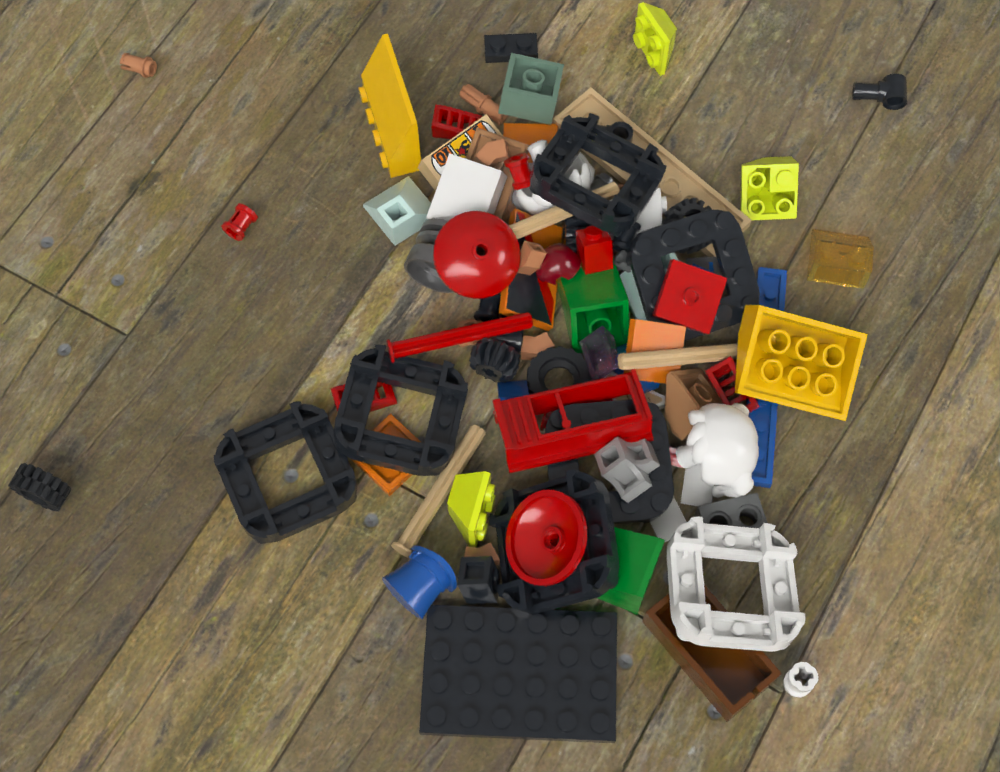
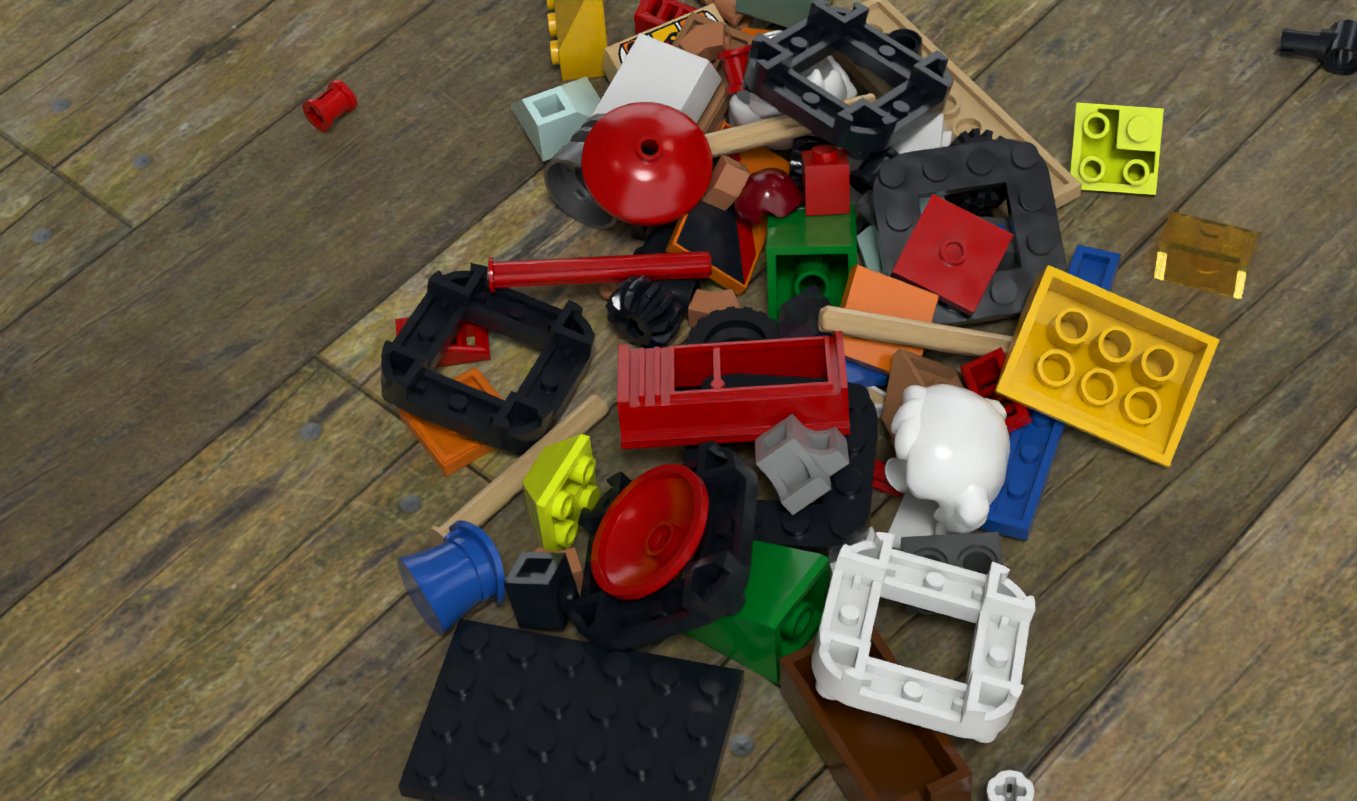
camera: 15 degrees right, 15 degrees down
black plate [214,401,357,544] -> none

